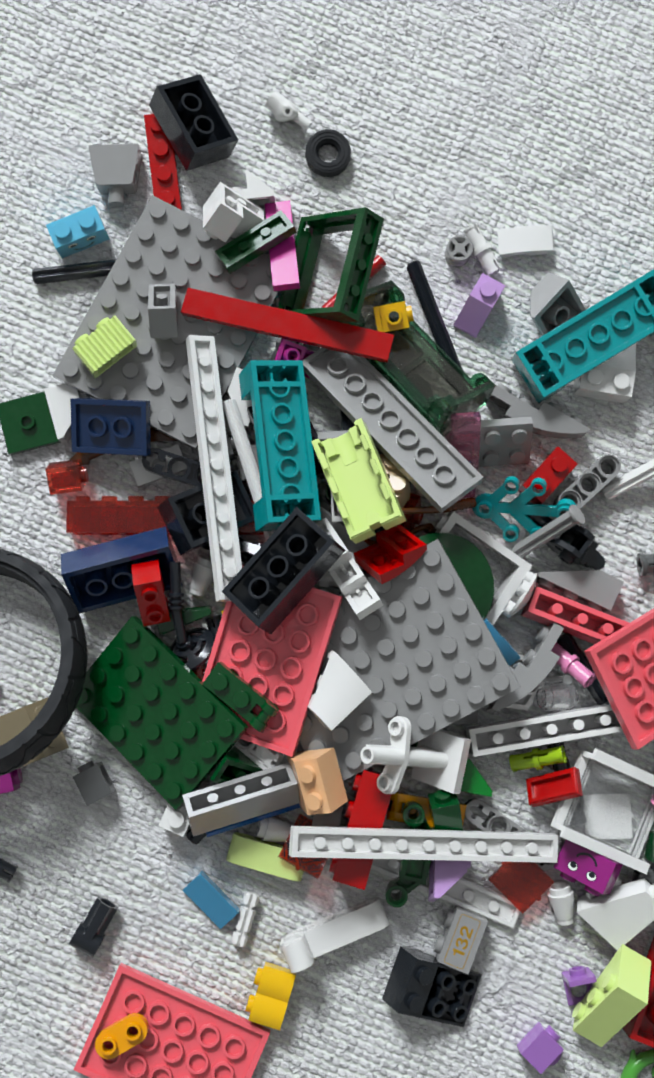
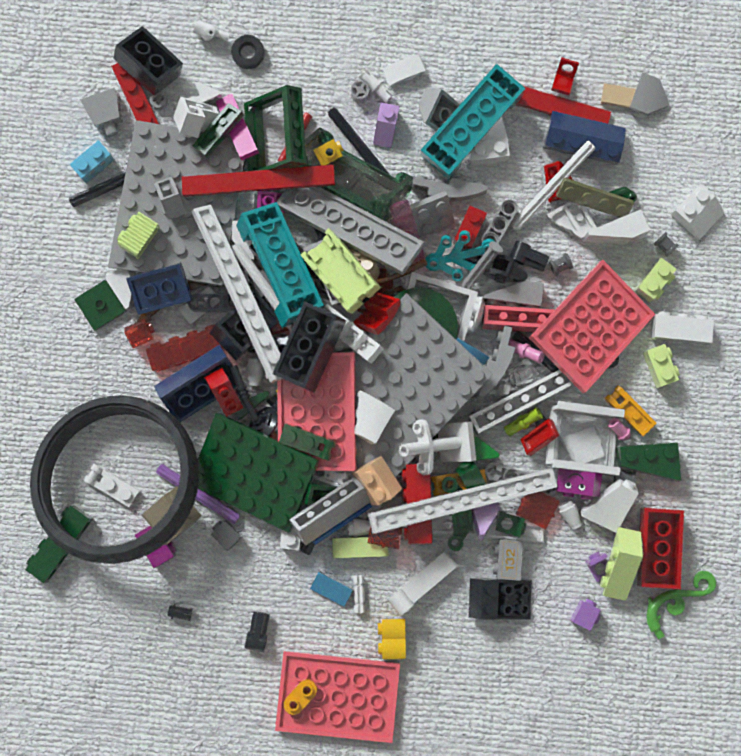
camera: 10 degrees left, 0 degrees up
none -> light grey bush [150,91,168,110]
none -> medium lavender axle [156,464,240,524]
none -> dark green bracket [495,512,527,538]
none -> white hand [497,384,521,396]
none -> black piece [510,241,550,272]

